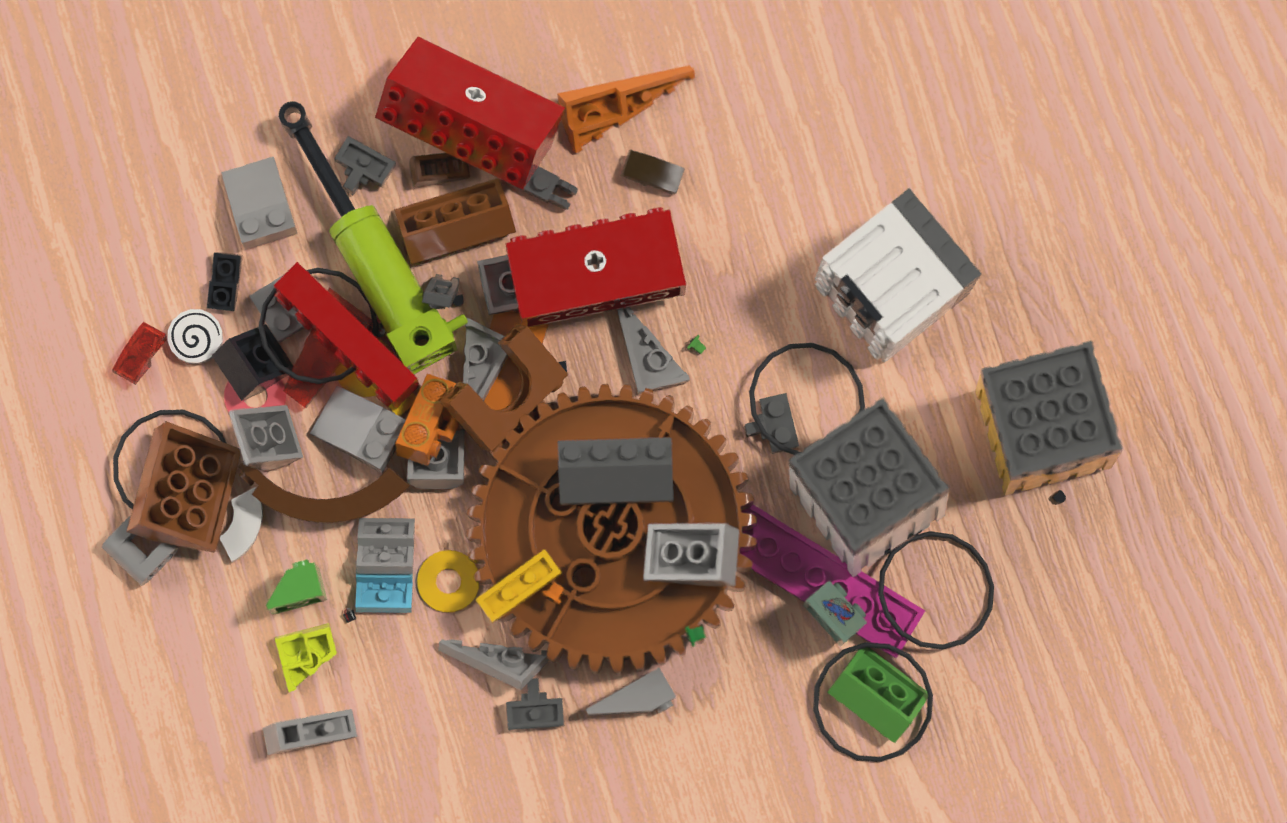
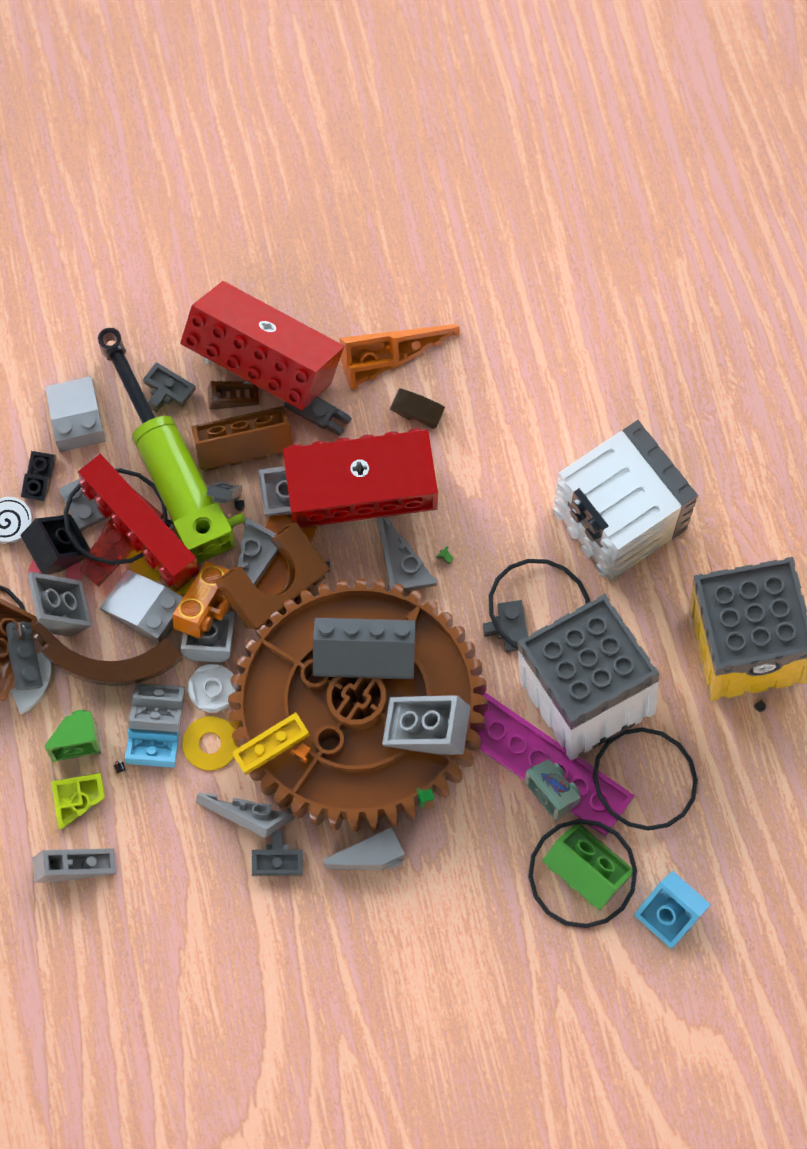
camera: 10 degrees right, 10 degrees down
none -> dark grey hinge [6,621,43,690]
none -> white tile [188,664,237,713]
none -> medium azure slope [634,871,711,949]

